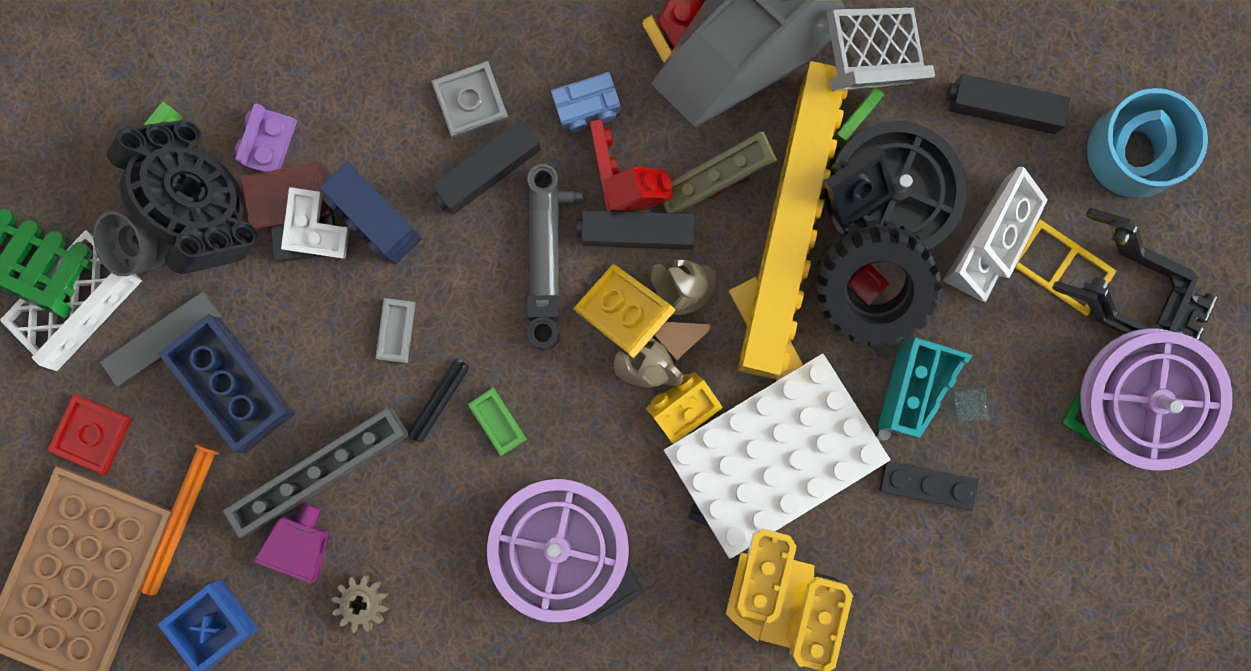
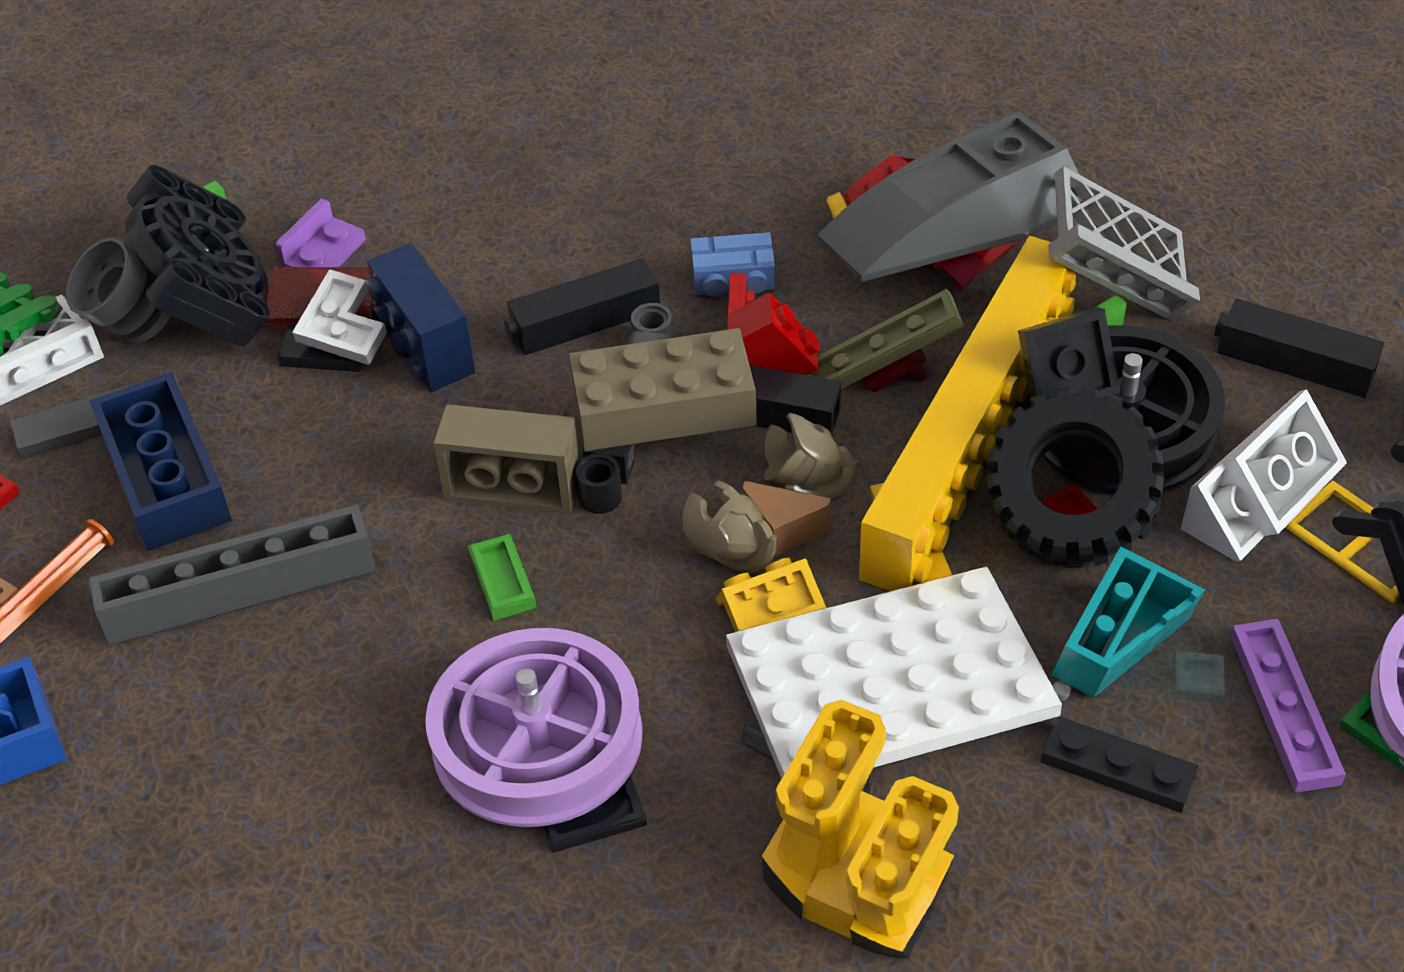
camera: 15 degrees right, 35 degrees down
magenta torso [254,503,329,584] -> none
dark tan gear [332,575,390,633] -> none
light grey tile [375,298,416,363] -> none
black axle [408,359,469,442] -> none
light grey tile [431,61,509,139] -> none
yellow tile [573,263,676,358] -> none
none -> dark tan brick [433,404,580,514]
none -> dark tan brick [569,328,757,451]
none -> medium lavender plate [1230,619,1346,793]

